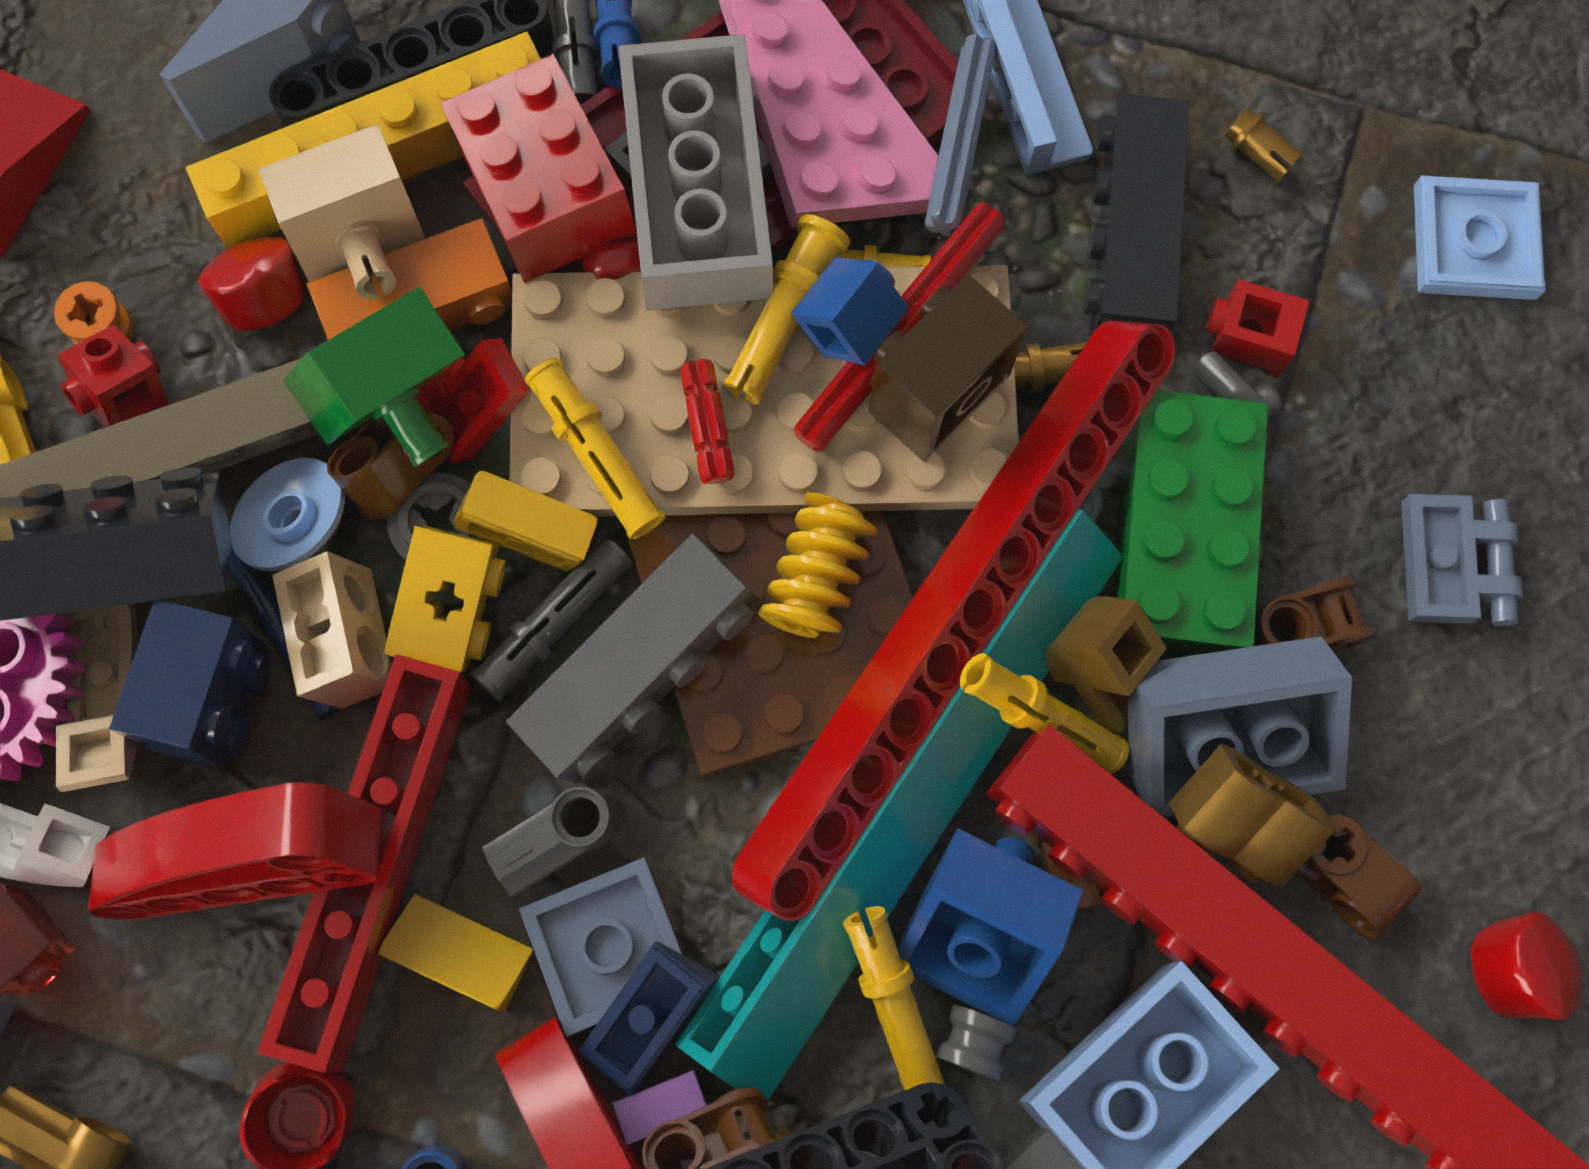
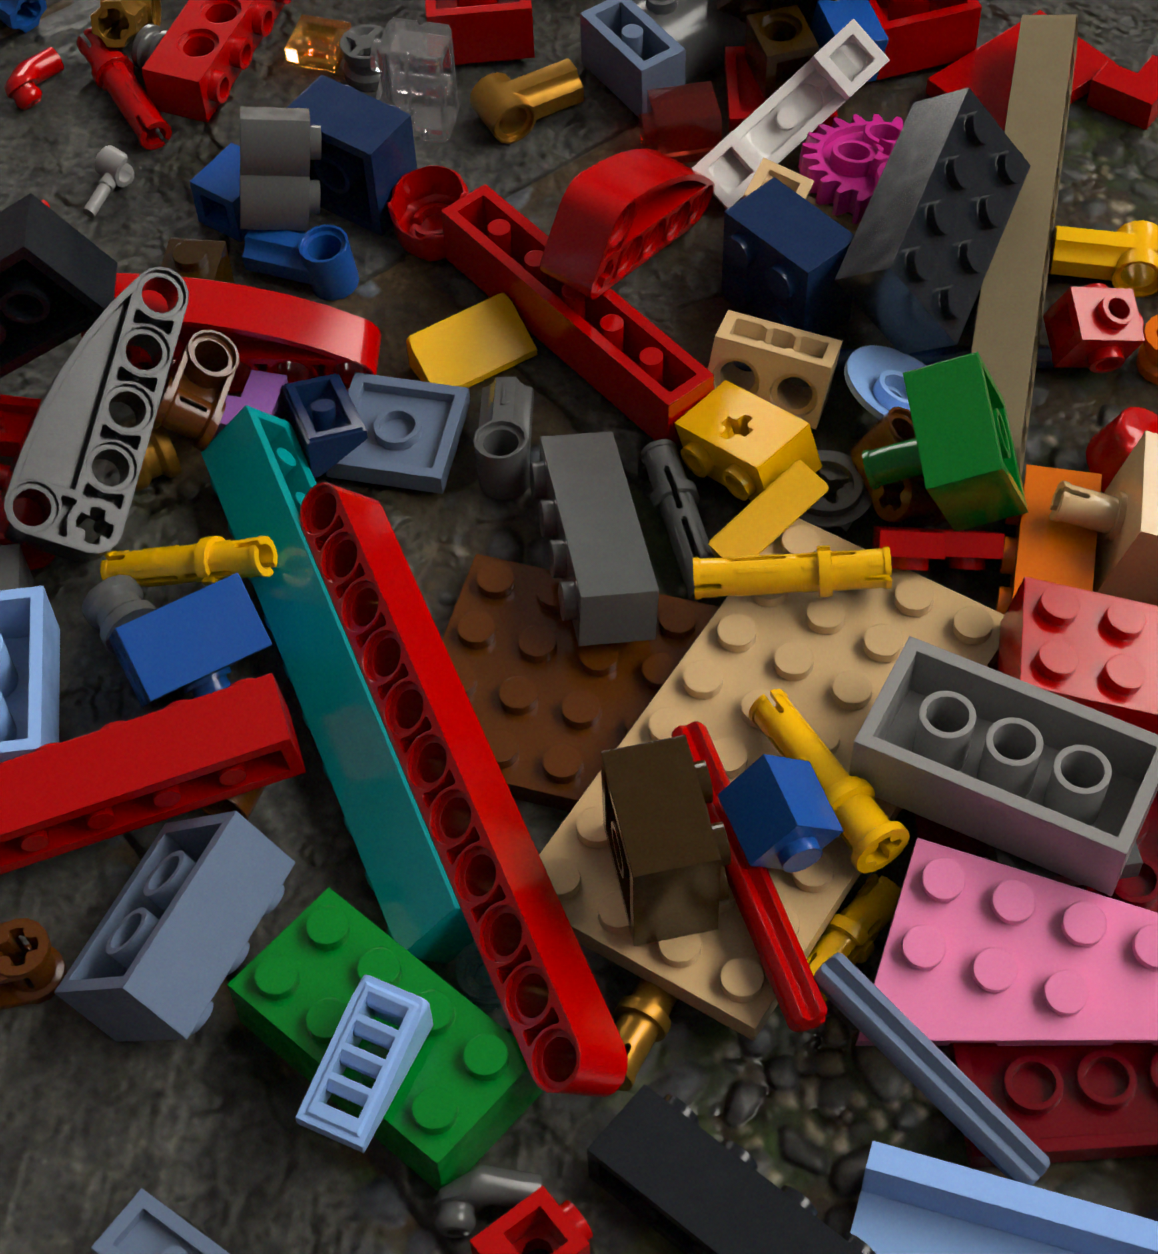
camera: 130 degrees right, 20 degrees down
red axle [680,359,735,485] -> none
yellow piece [758,492,878,638] -> none
yellow pin [960,653,1130,774] -> none
pearl gold brick [1045,596,1167,733] -> none
pearl gold brick [1169,744,1336,887] -> none
reddish brown piece [1254,575,1378,653] -> none
none -> light blue slope [295,975,434,1153]

